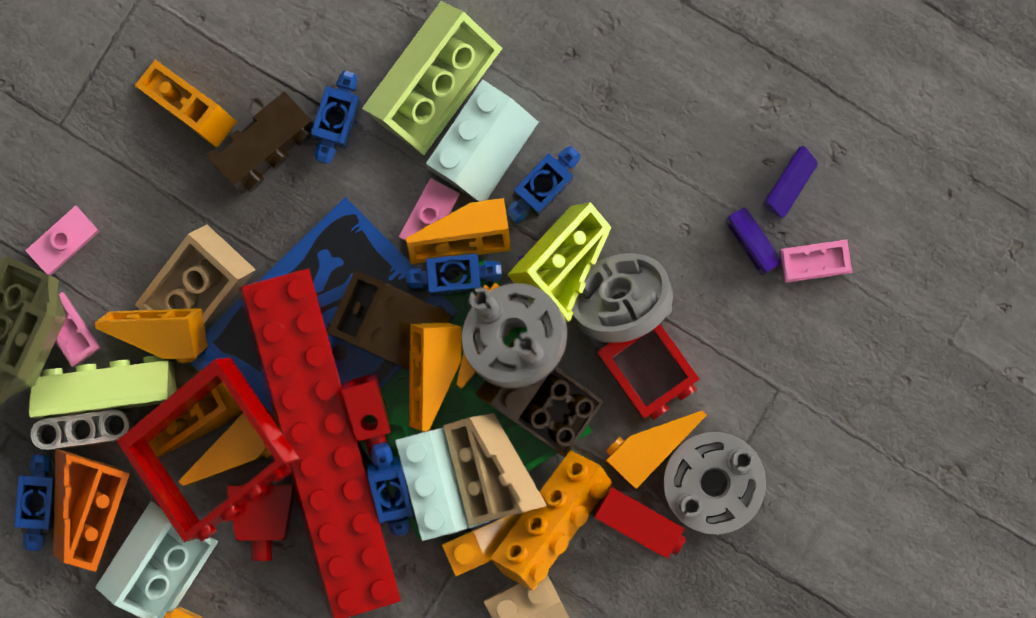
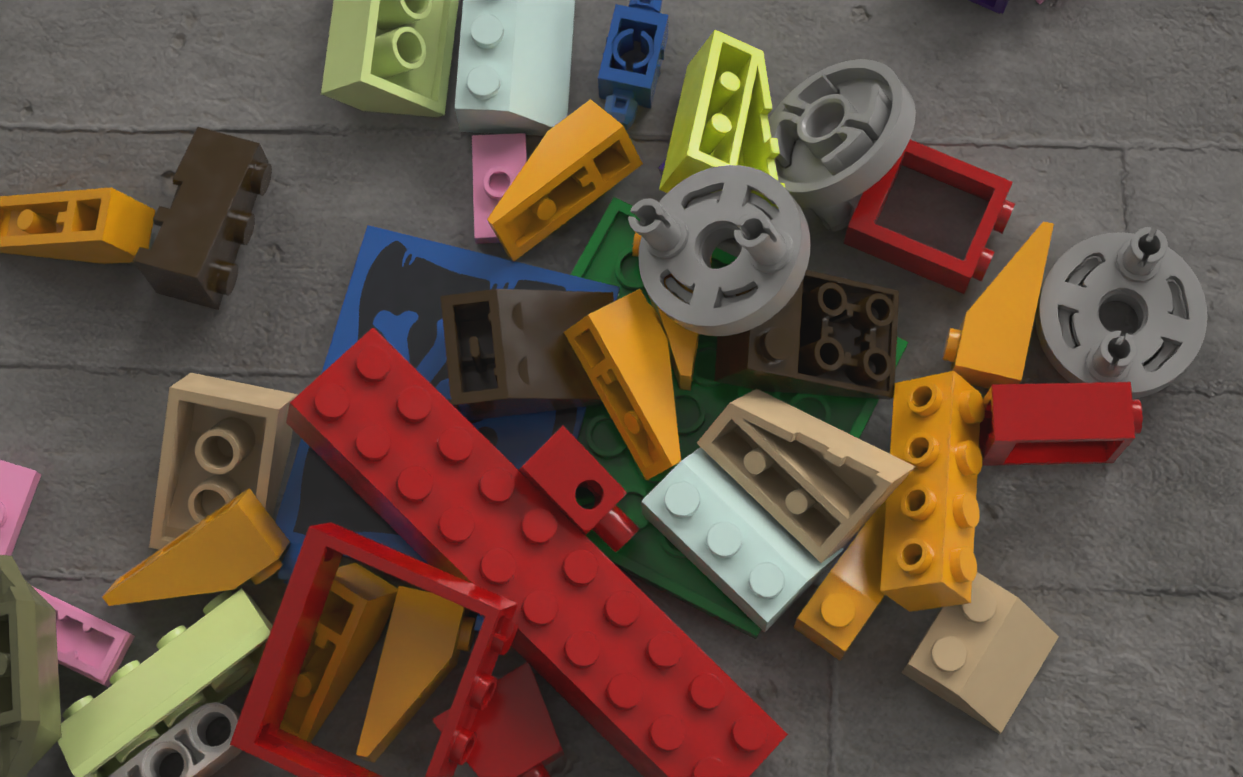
camera: 25 degrees left, 10 degrees down
blue piece [311,70,361,165] -> none
blue piece [367,442,413,536] -> none
blue piece [406,254,502,297] -> none

